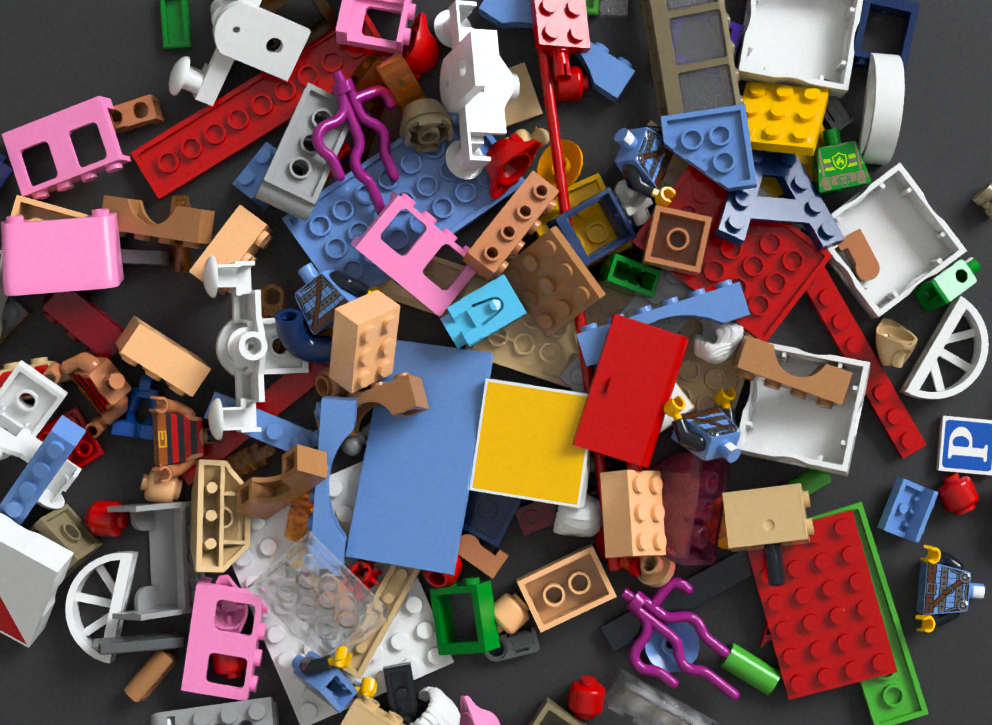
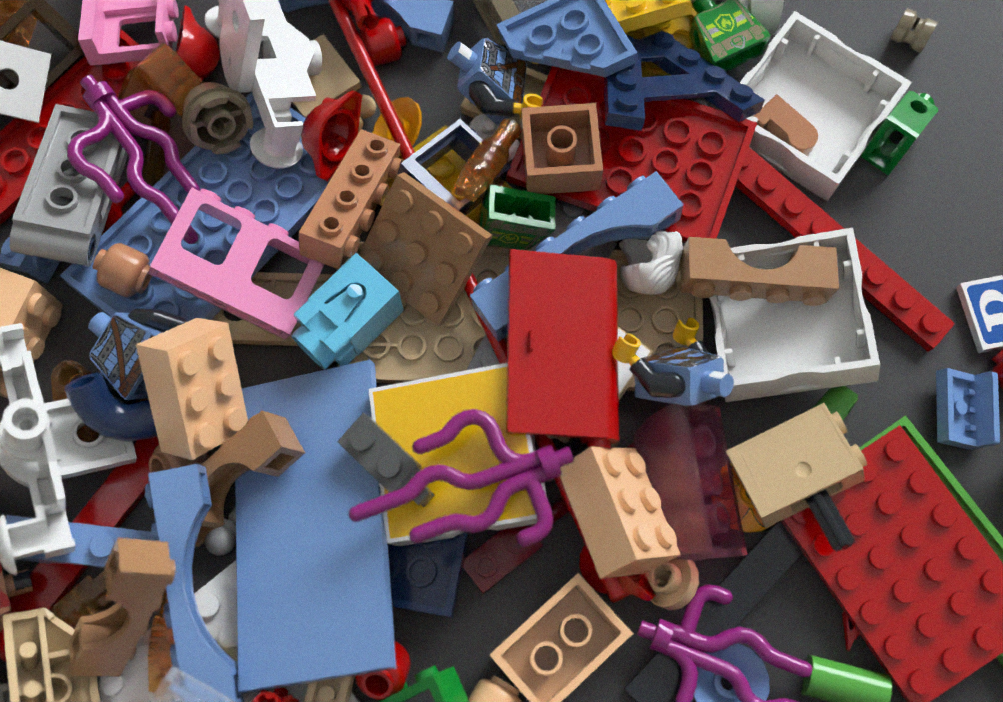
camera: 10 degrees left, 15 degrees down
nougat leg [458,533,509,579] -> none
white hair [553,494,603,537] -> none
tan hat [875,318,918,368] -> none
white window [899,296,989,399] -> none
none -> nougat head [93,243,152,298]
none -> dark grey hinge [337,412,435,507]
none -> magenta plant [348,409,574,547]
none -> clear orange hinge [455,119,521,201]

